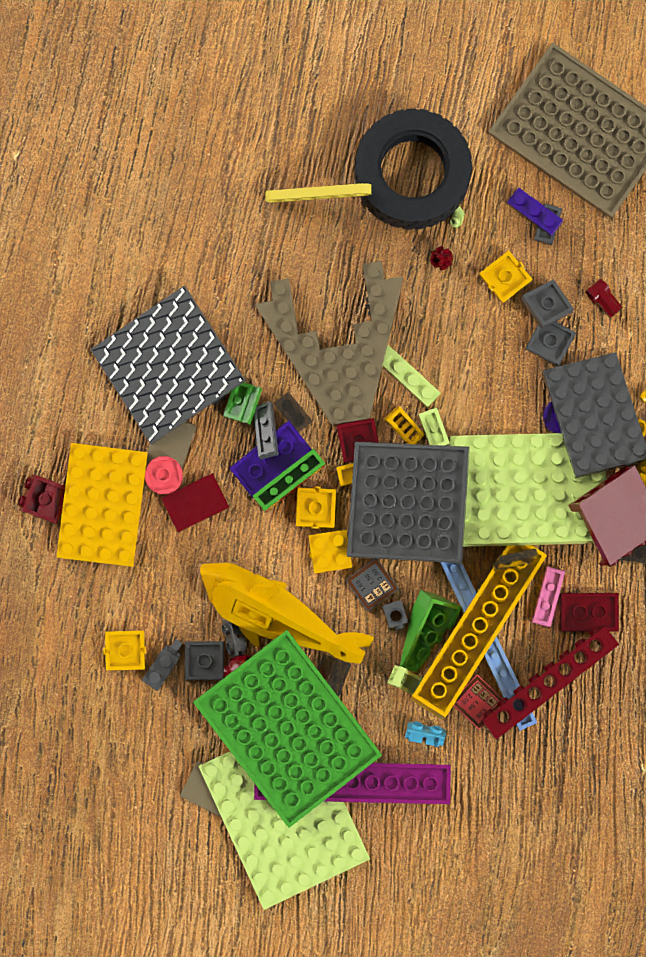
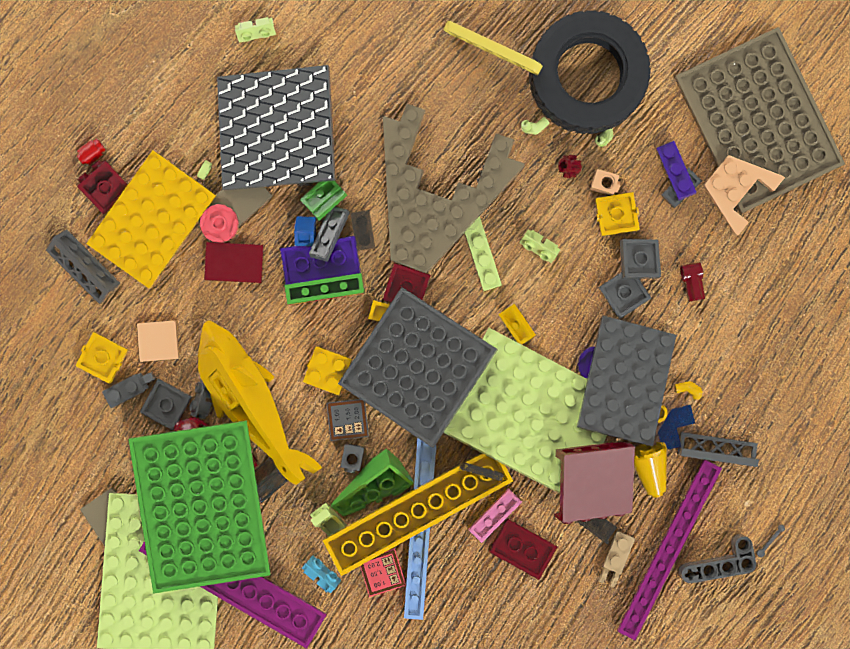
camera: 30 degrees right, 5 degrees up
yellow plate [296,486,336,529] -> none
yellow slope [384,406,425,444] -> none
yellowish green plate [419,408,450,446] -> none
dark red brick [480,626,619,740] -> none
none -> dark grey fence [46,229,120,304]
none -> red brick [77,138,106,166]
none -> light nougat tile [137,321,179,362]
none -> yellowish green tile [197,160,212,180]
none -> yellowish green hinge [235,17,276,43]
none -> blue brick [294,216,316,246]
none -> yellow plate [498,304,536,345]
none -> yellowish green hinge [519,229,560,263]
none -> yellowish green arm [521,117,550,135]
none -> light nougat brick [590,169,621,196]
none -> light nougat wing [703,155,785,236]

